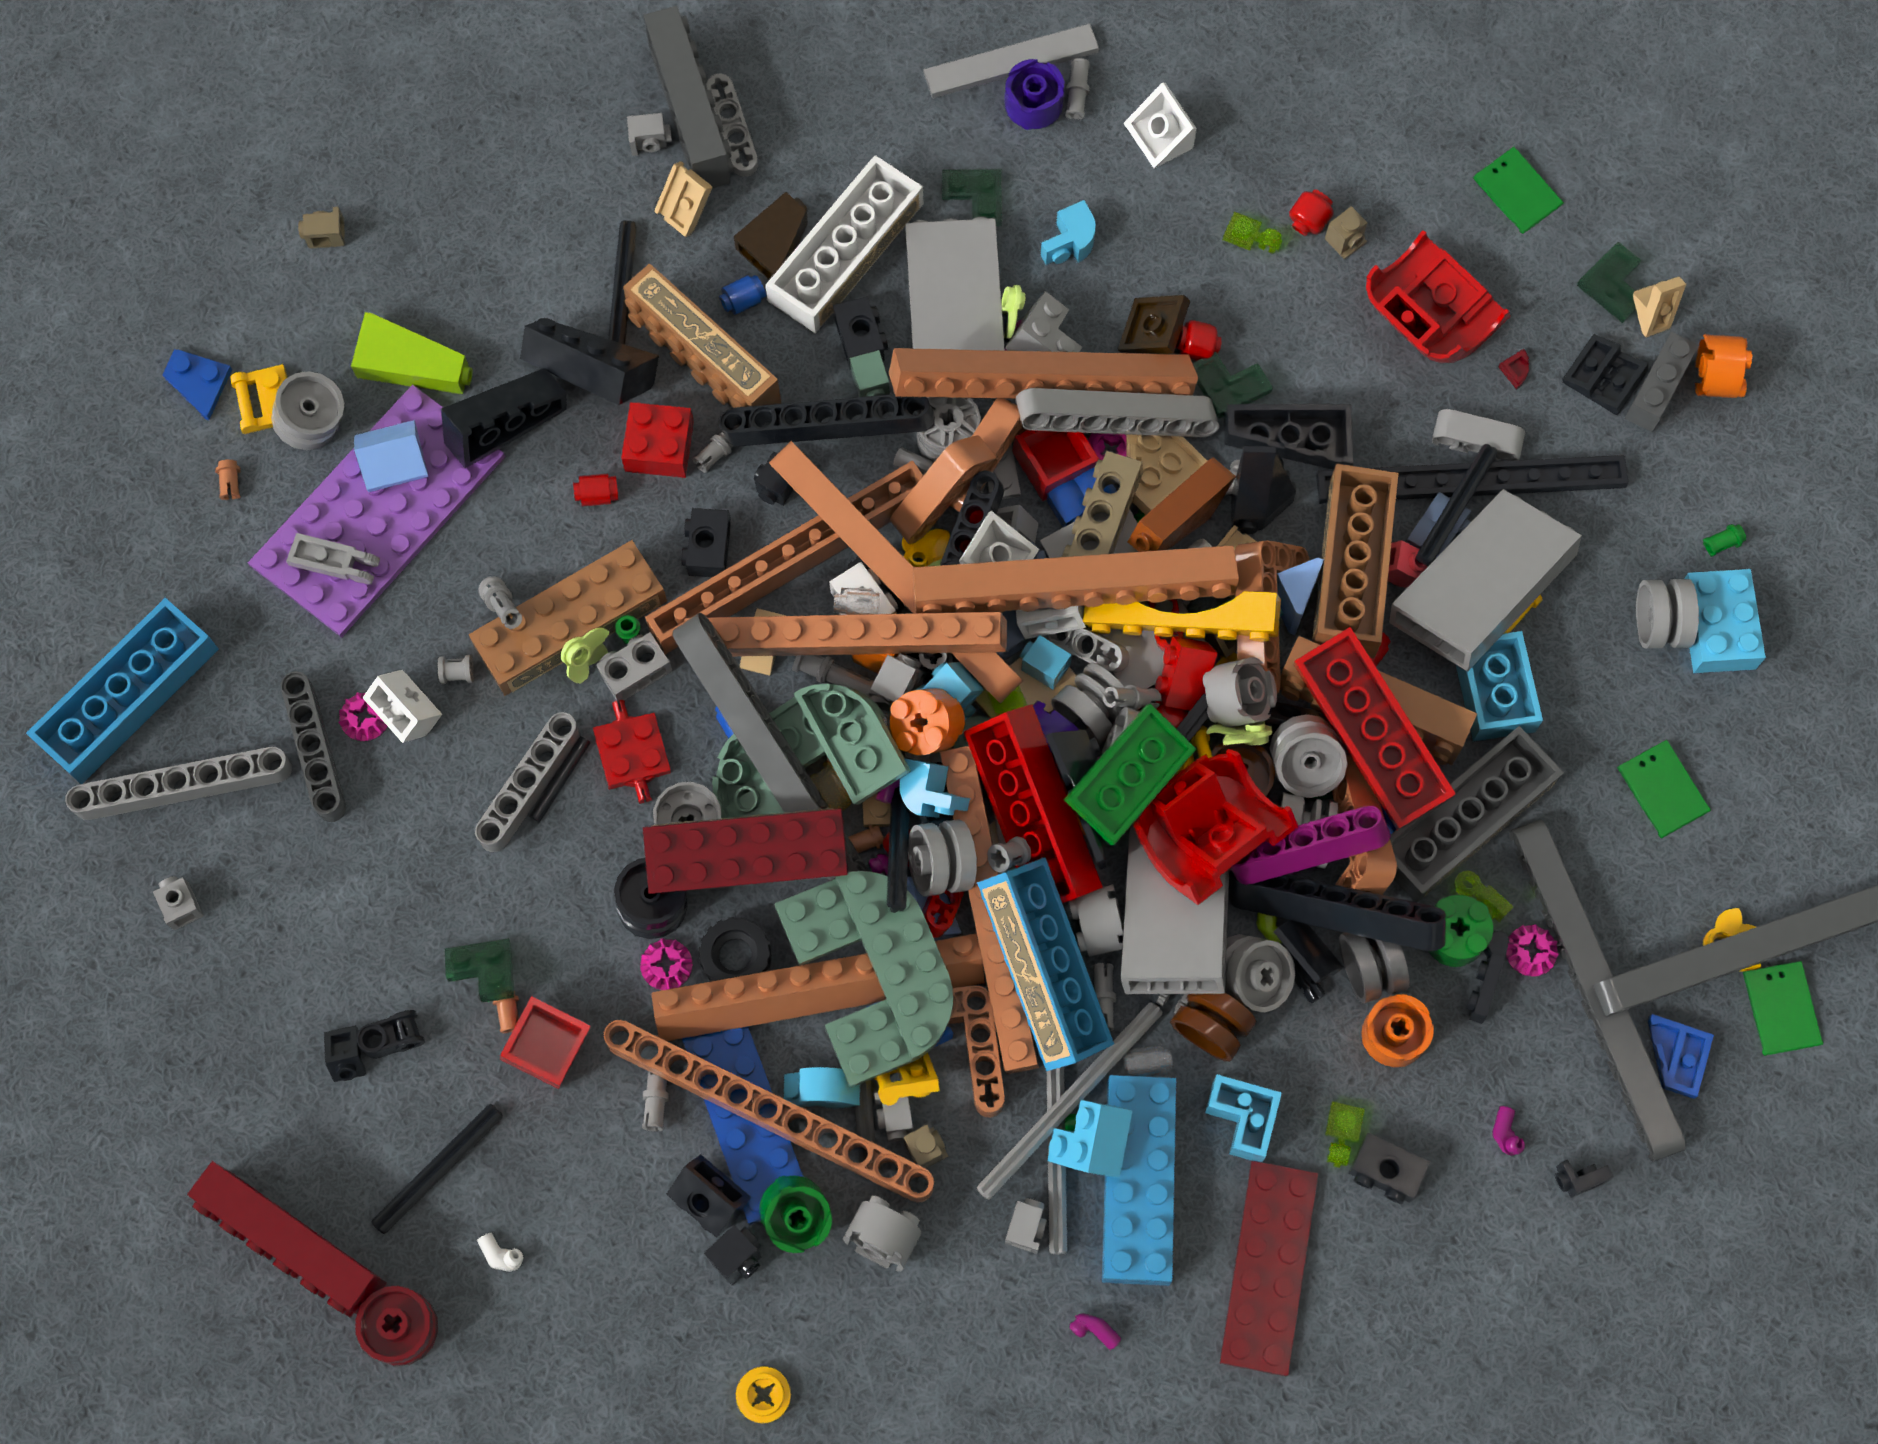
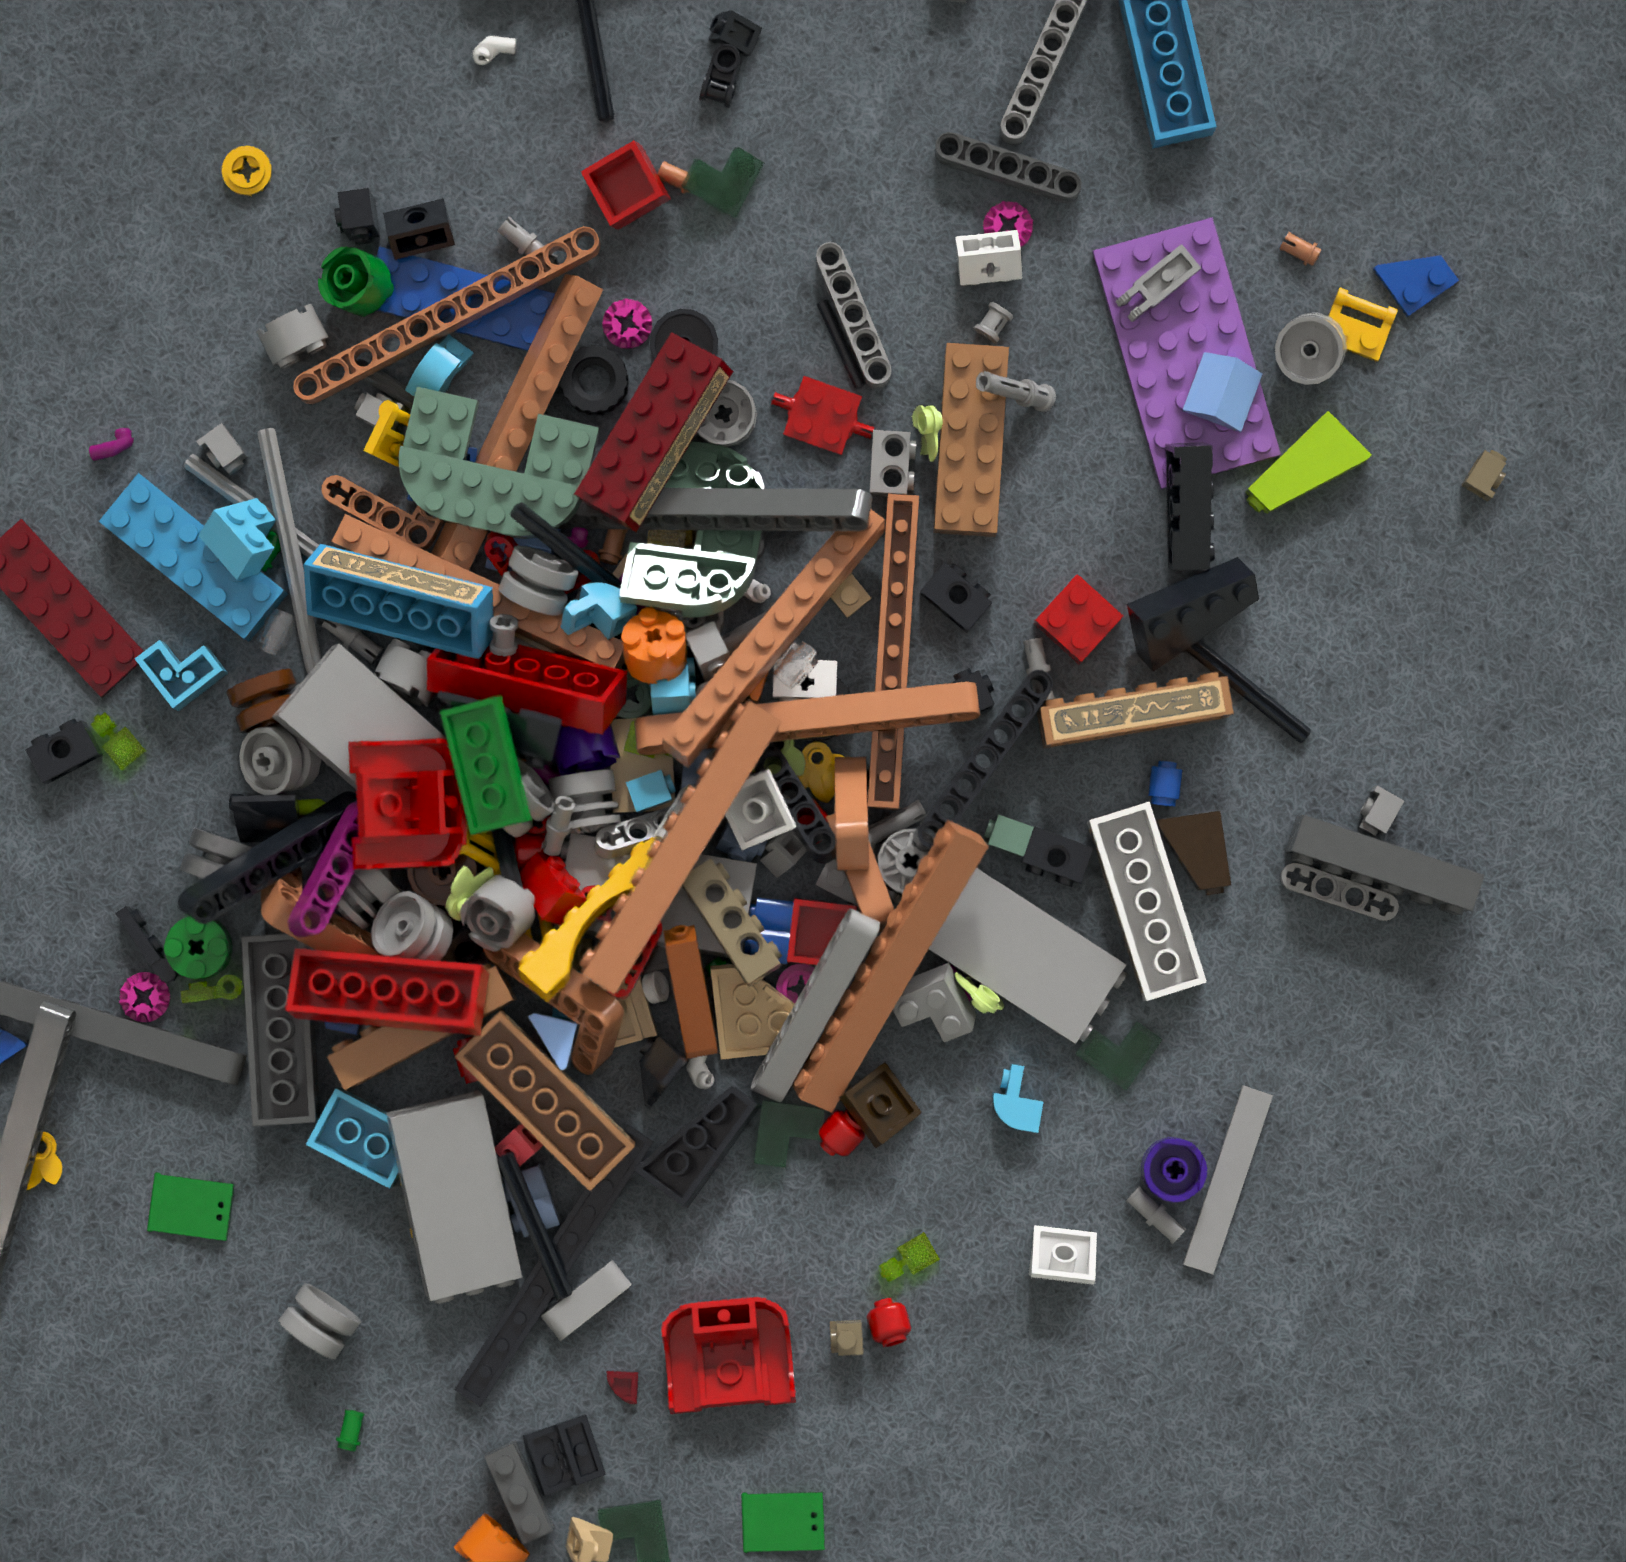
camera: 125 degrees right, 15 degrees up
red brick [573,473,618,507] -> none
green pin [615,615,641,644] -> none
tan plate [654,161,713,237] -> none
dark tan brick [903,1125,949,1169] -> none
orange brick [1362,994,1434,1067] -> none
magenta arm [1492,1106,1525,1156] -> none
medium azure brick [1684,569,1766,673] -> none

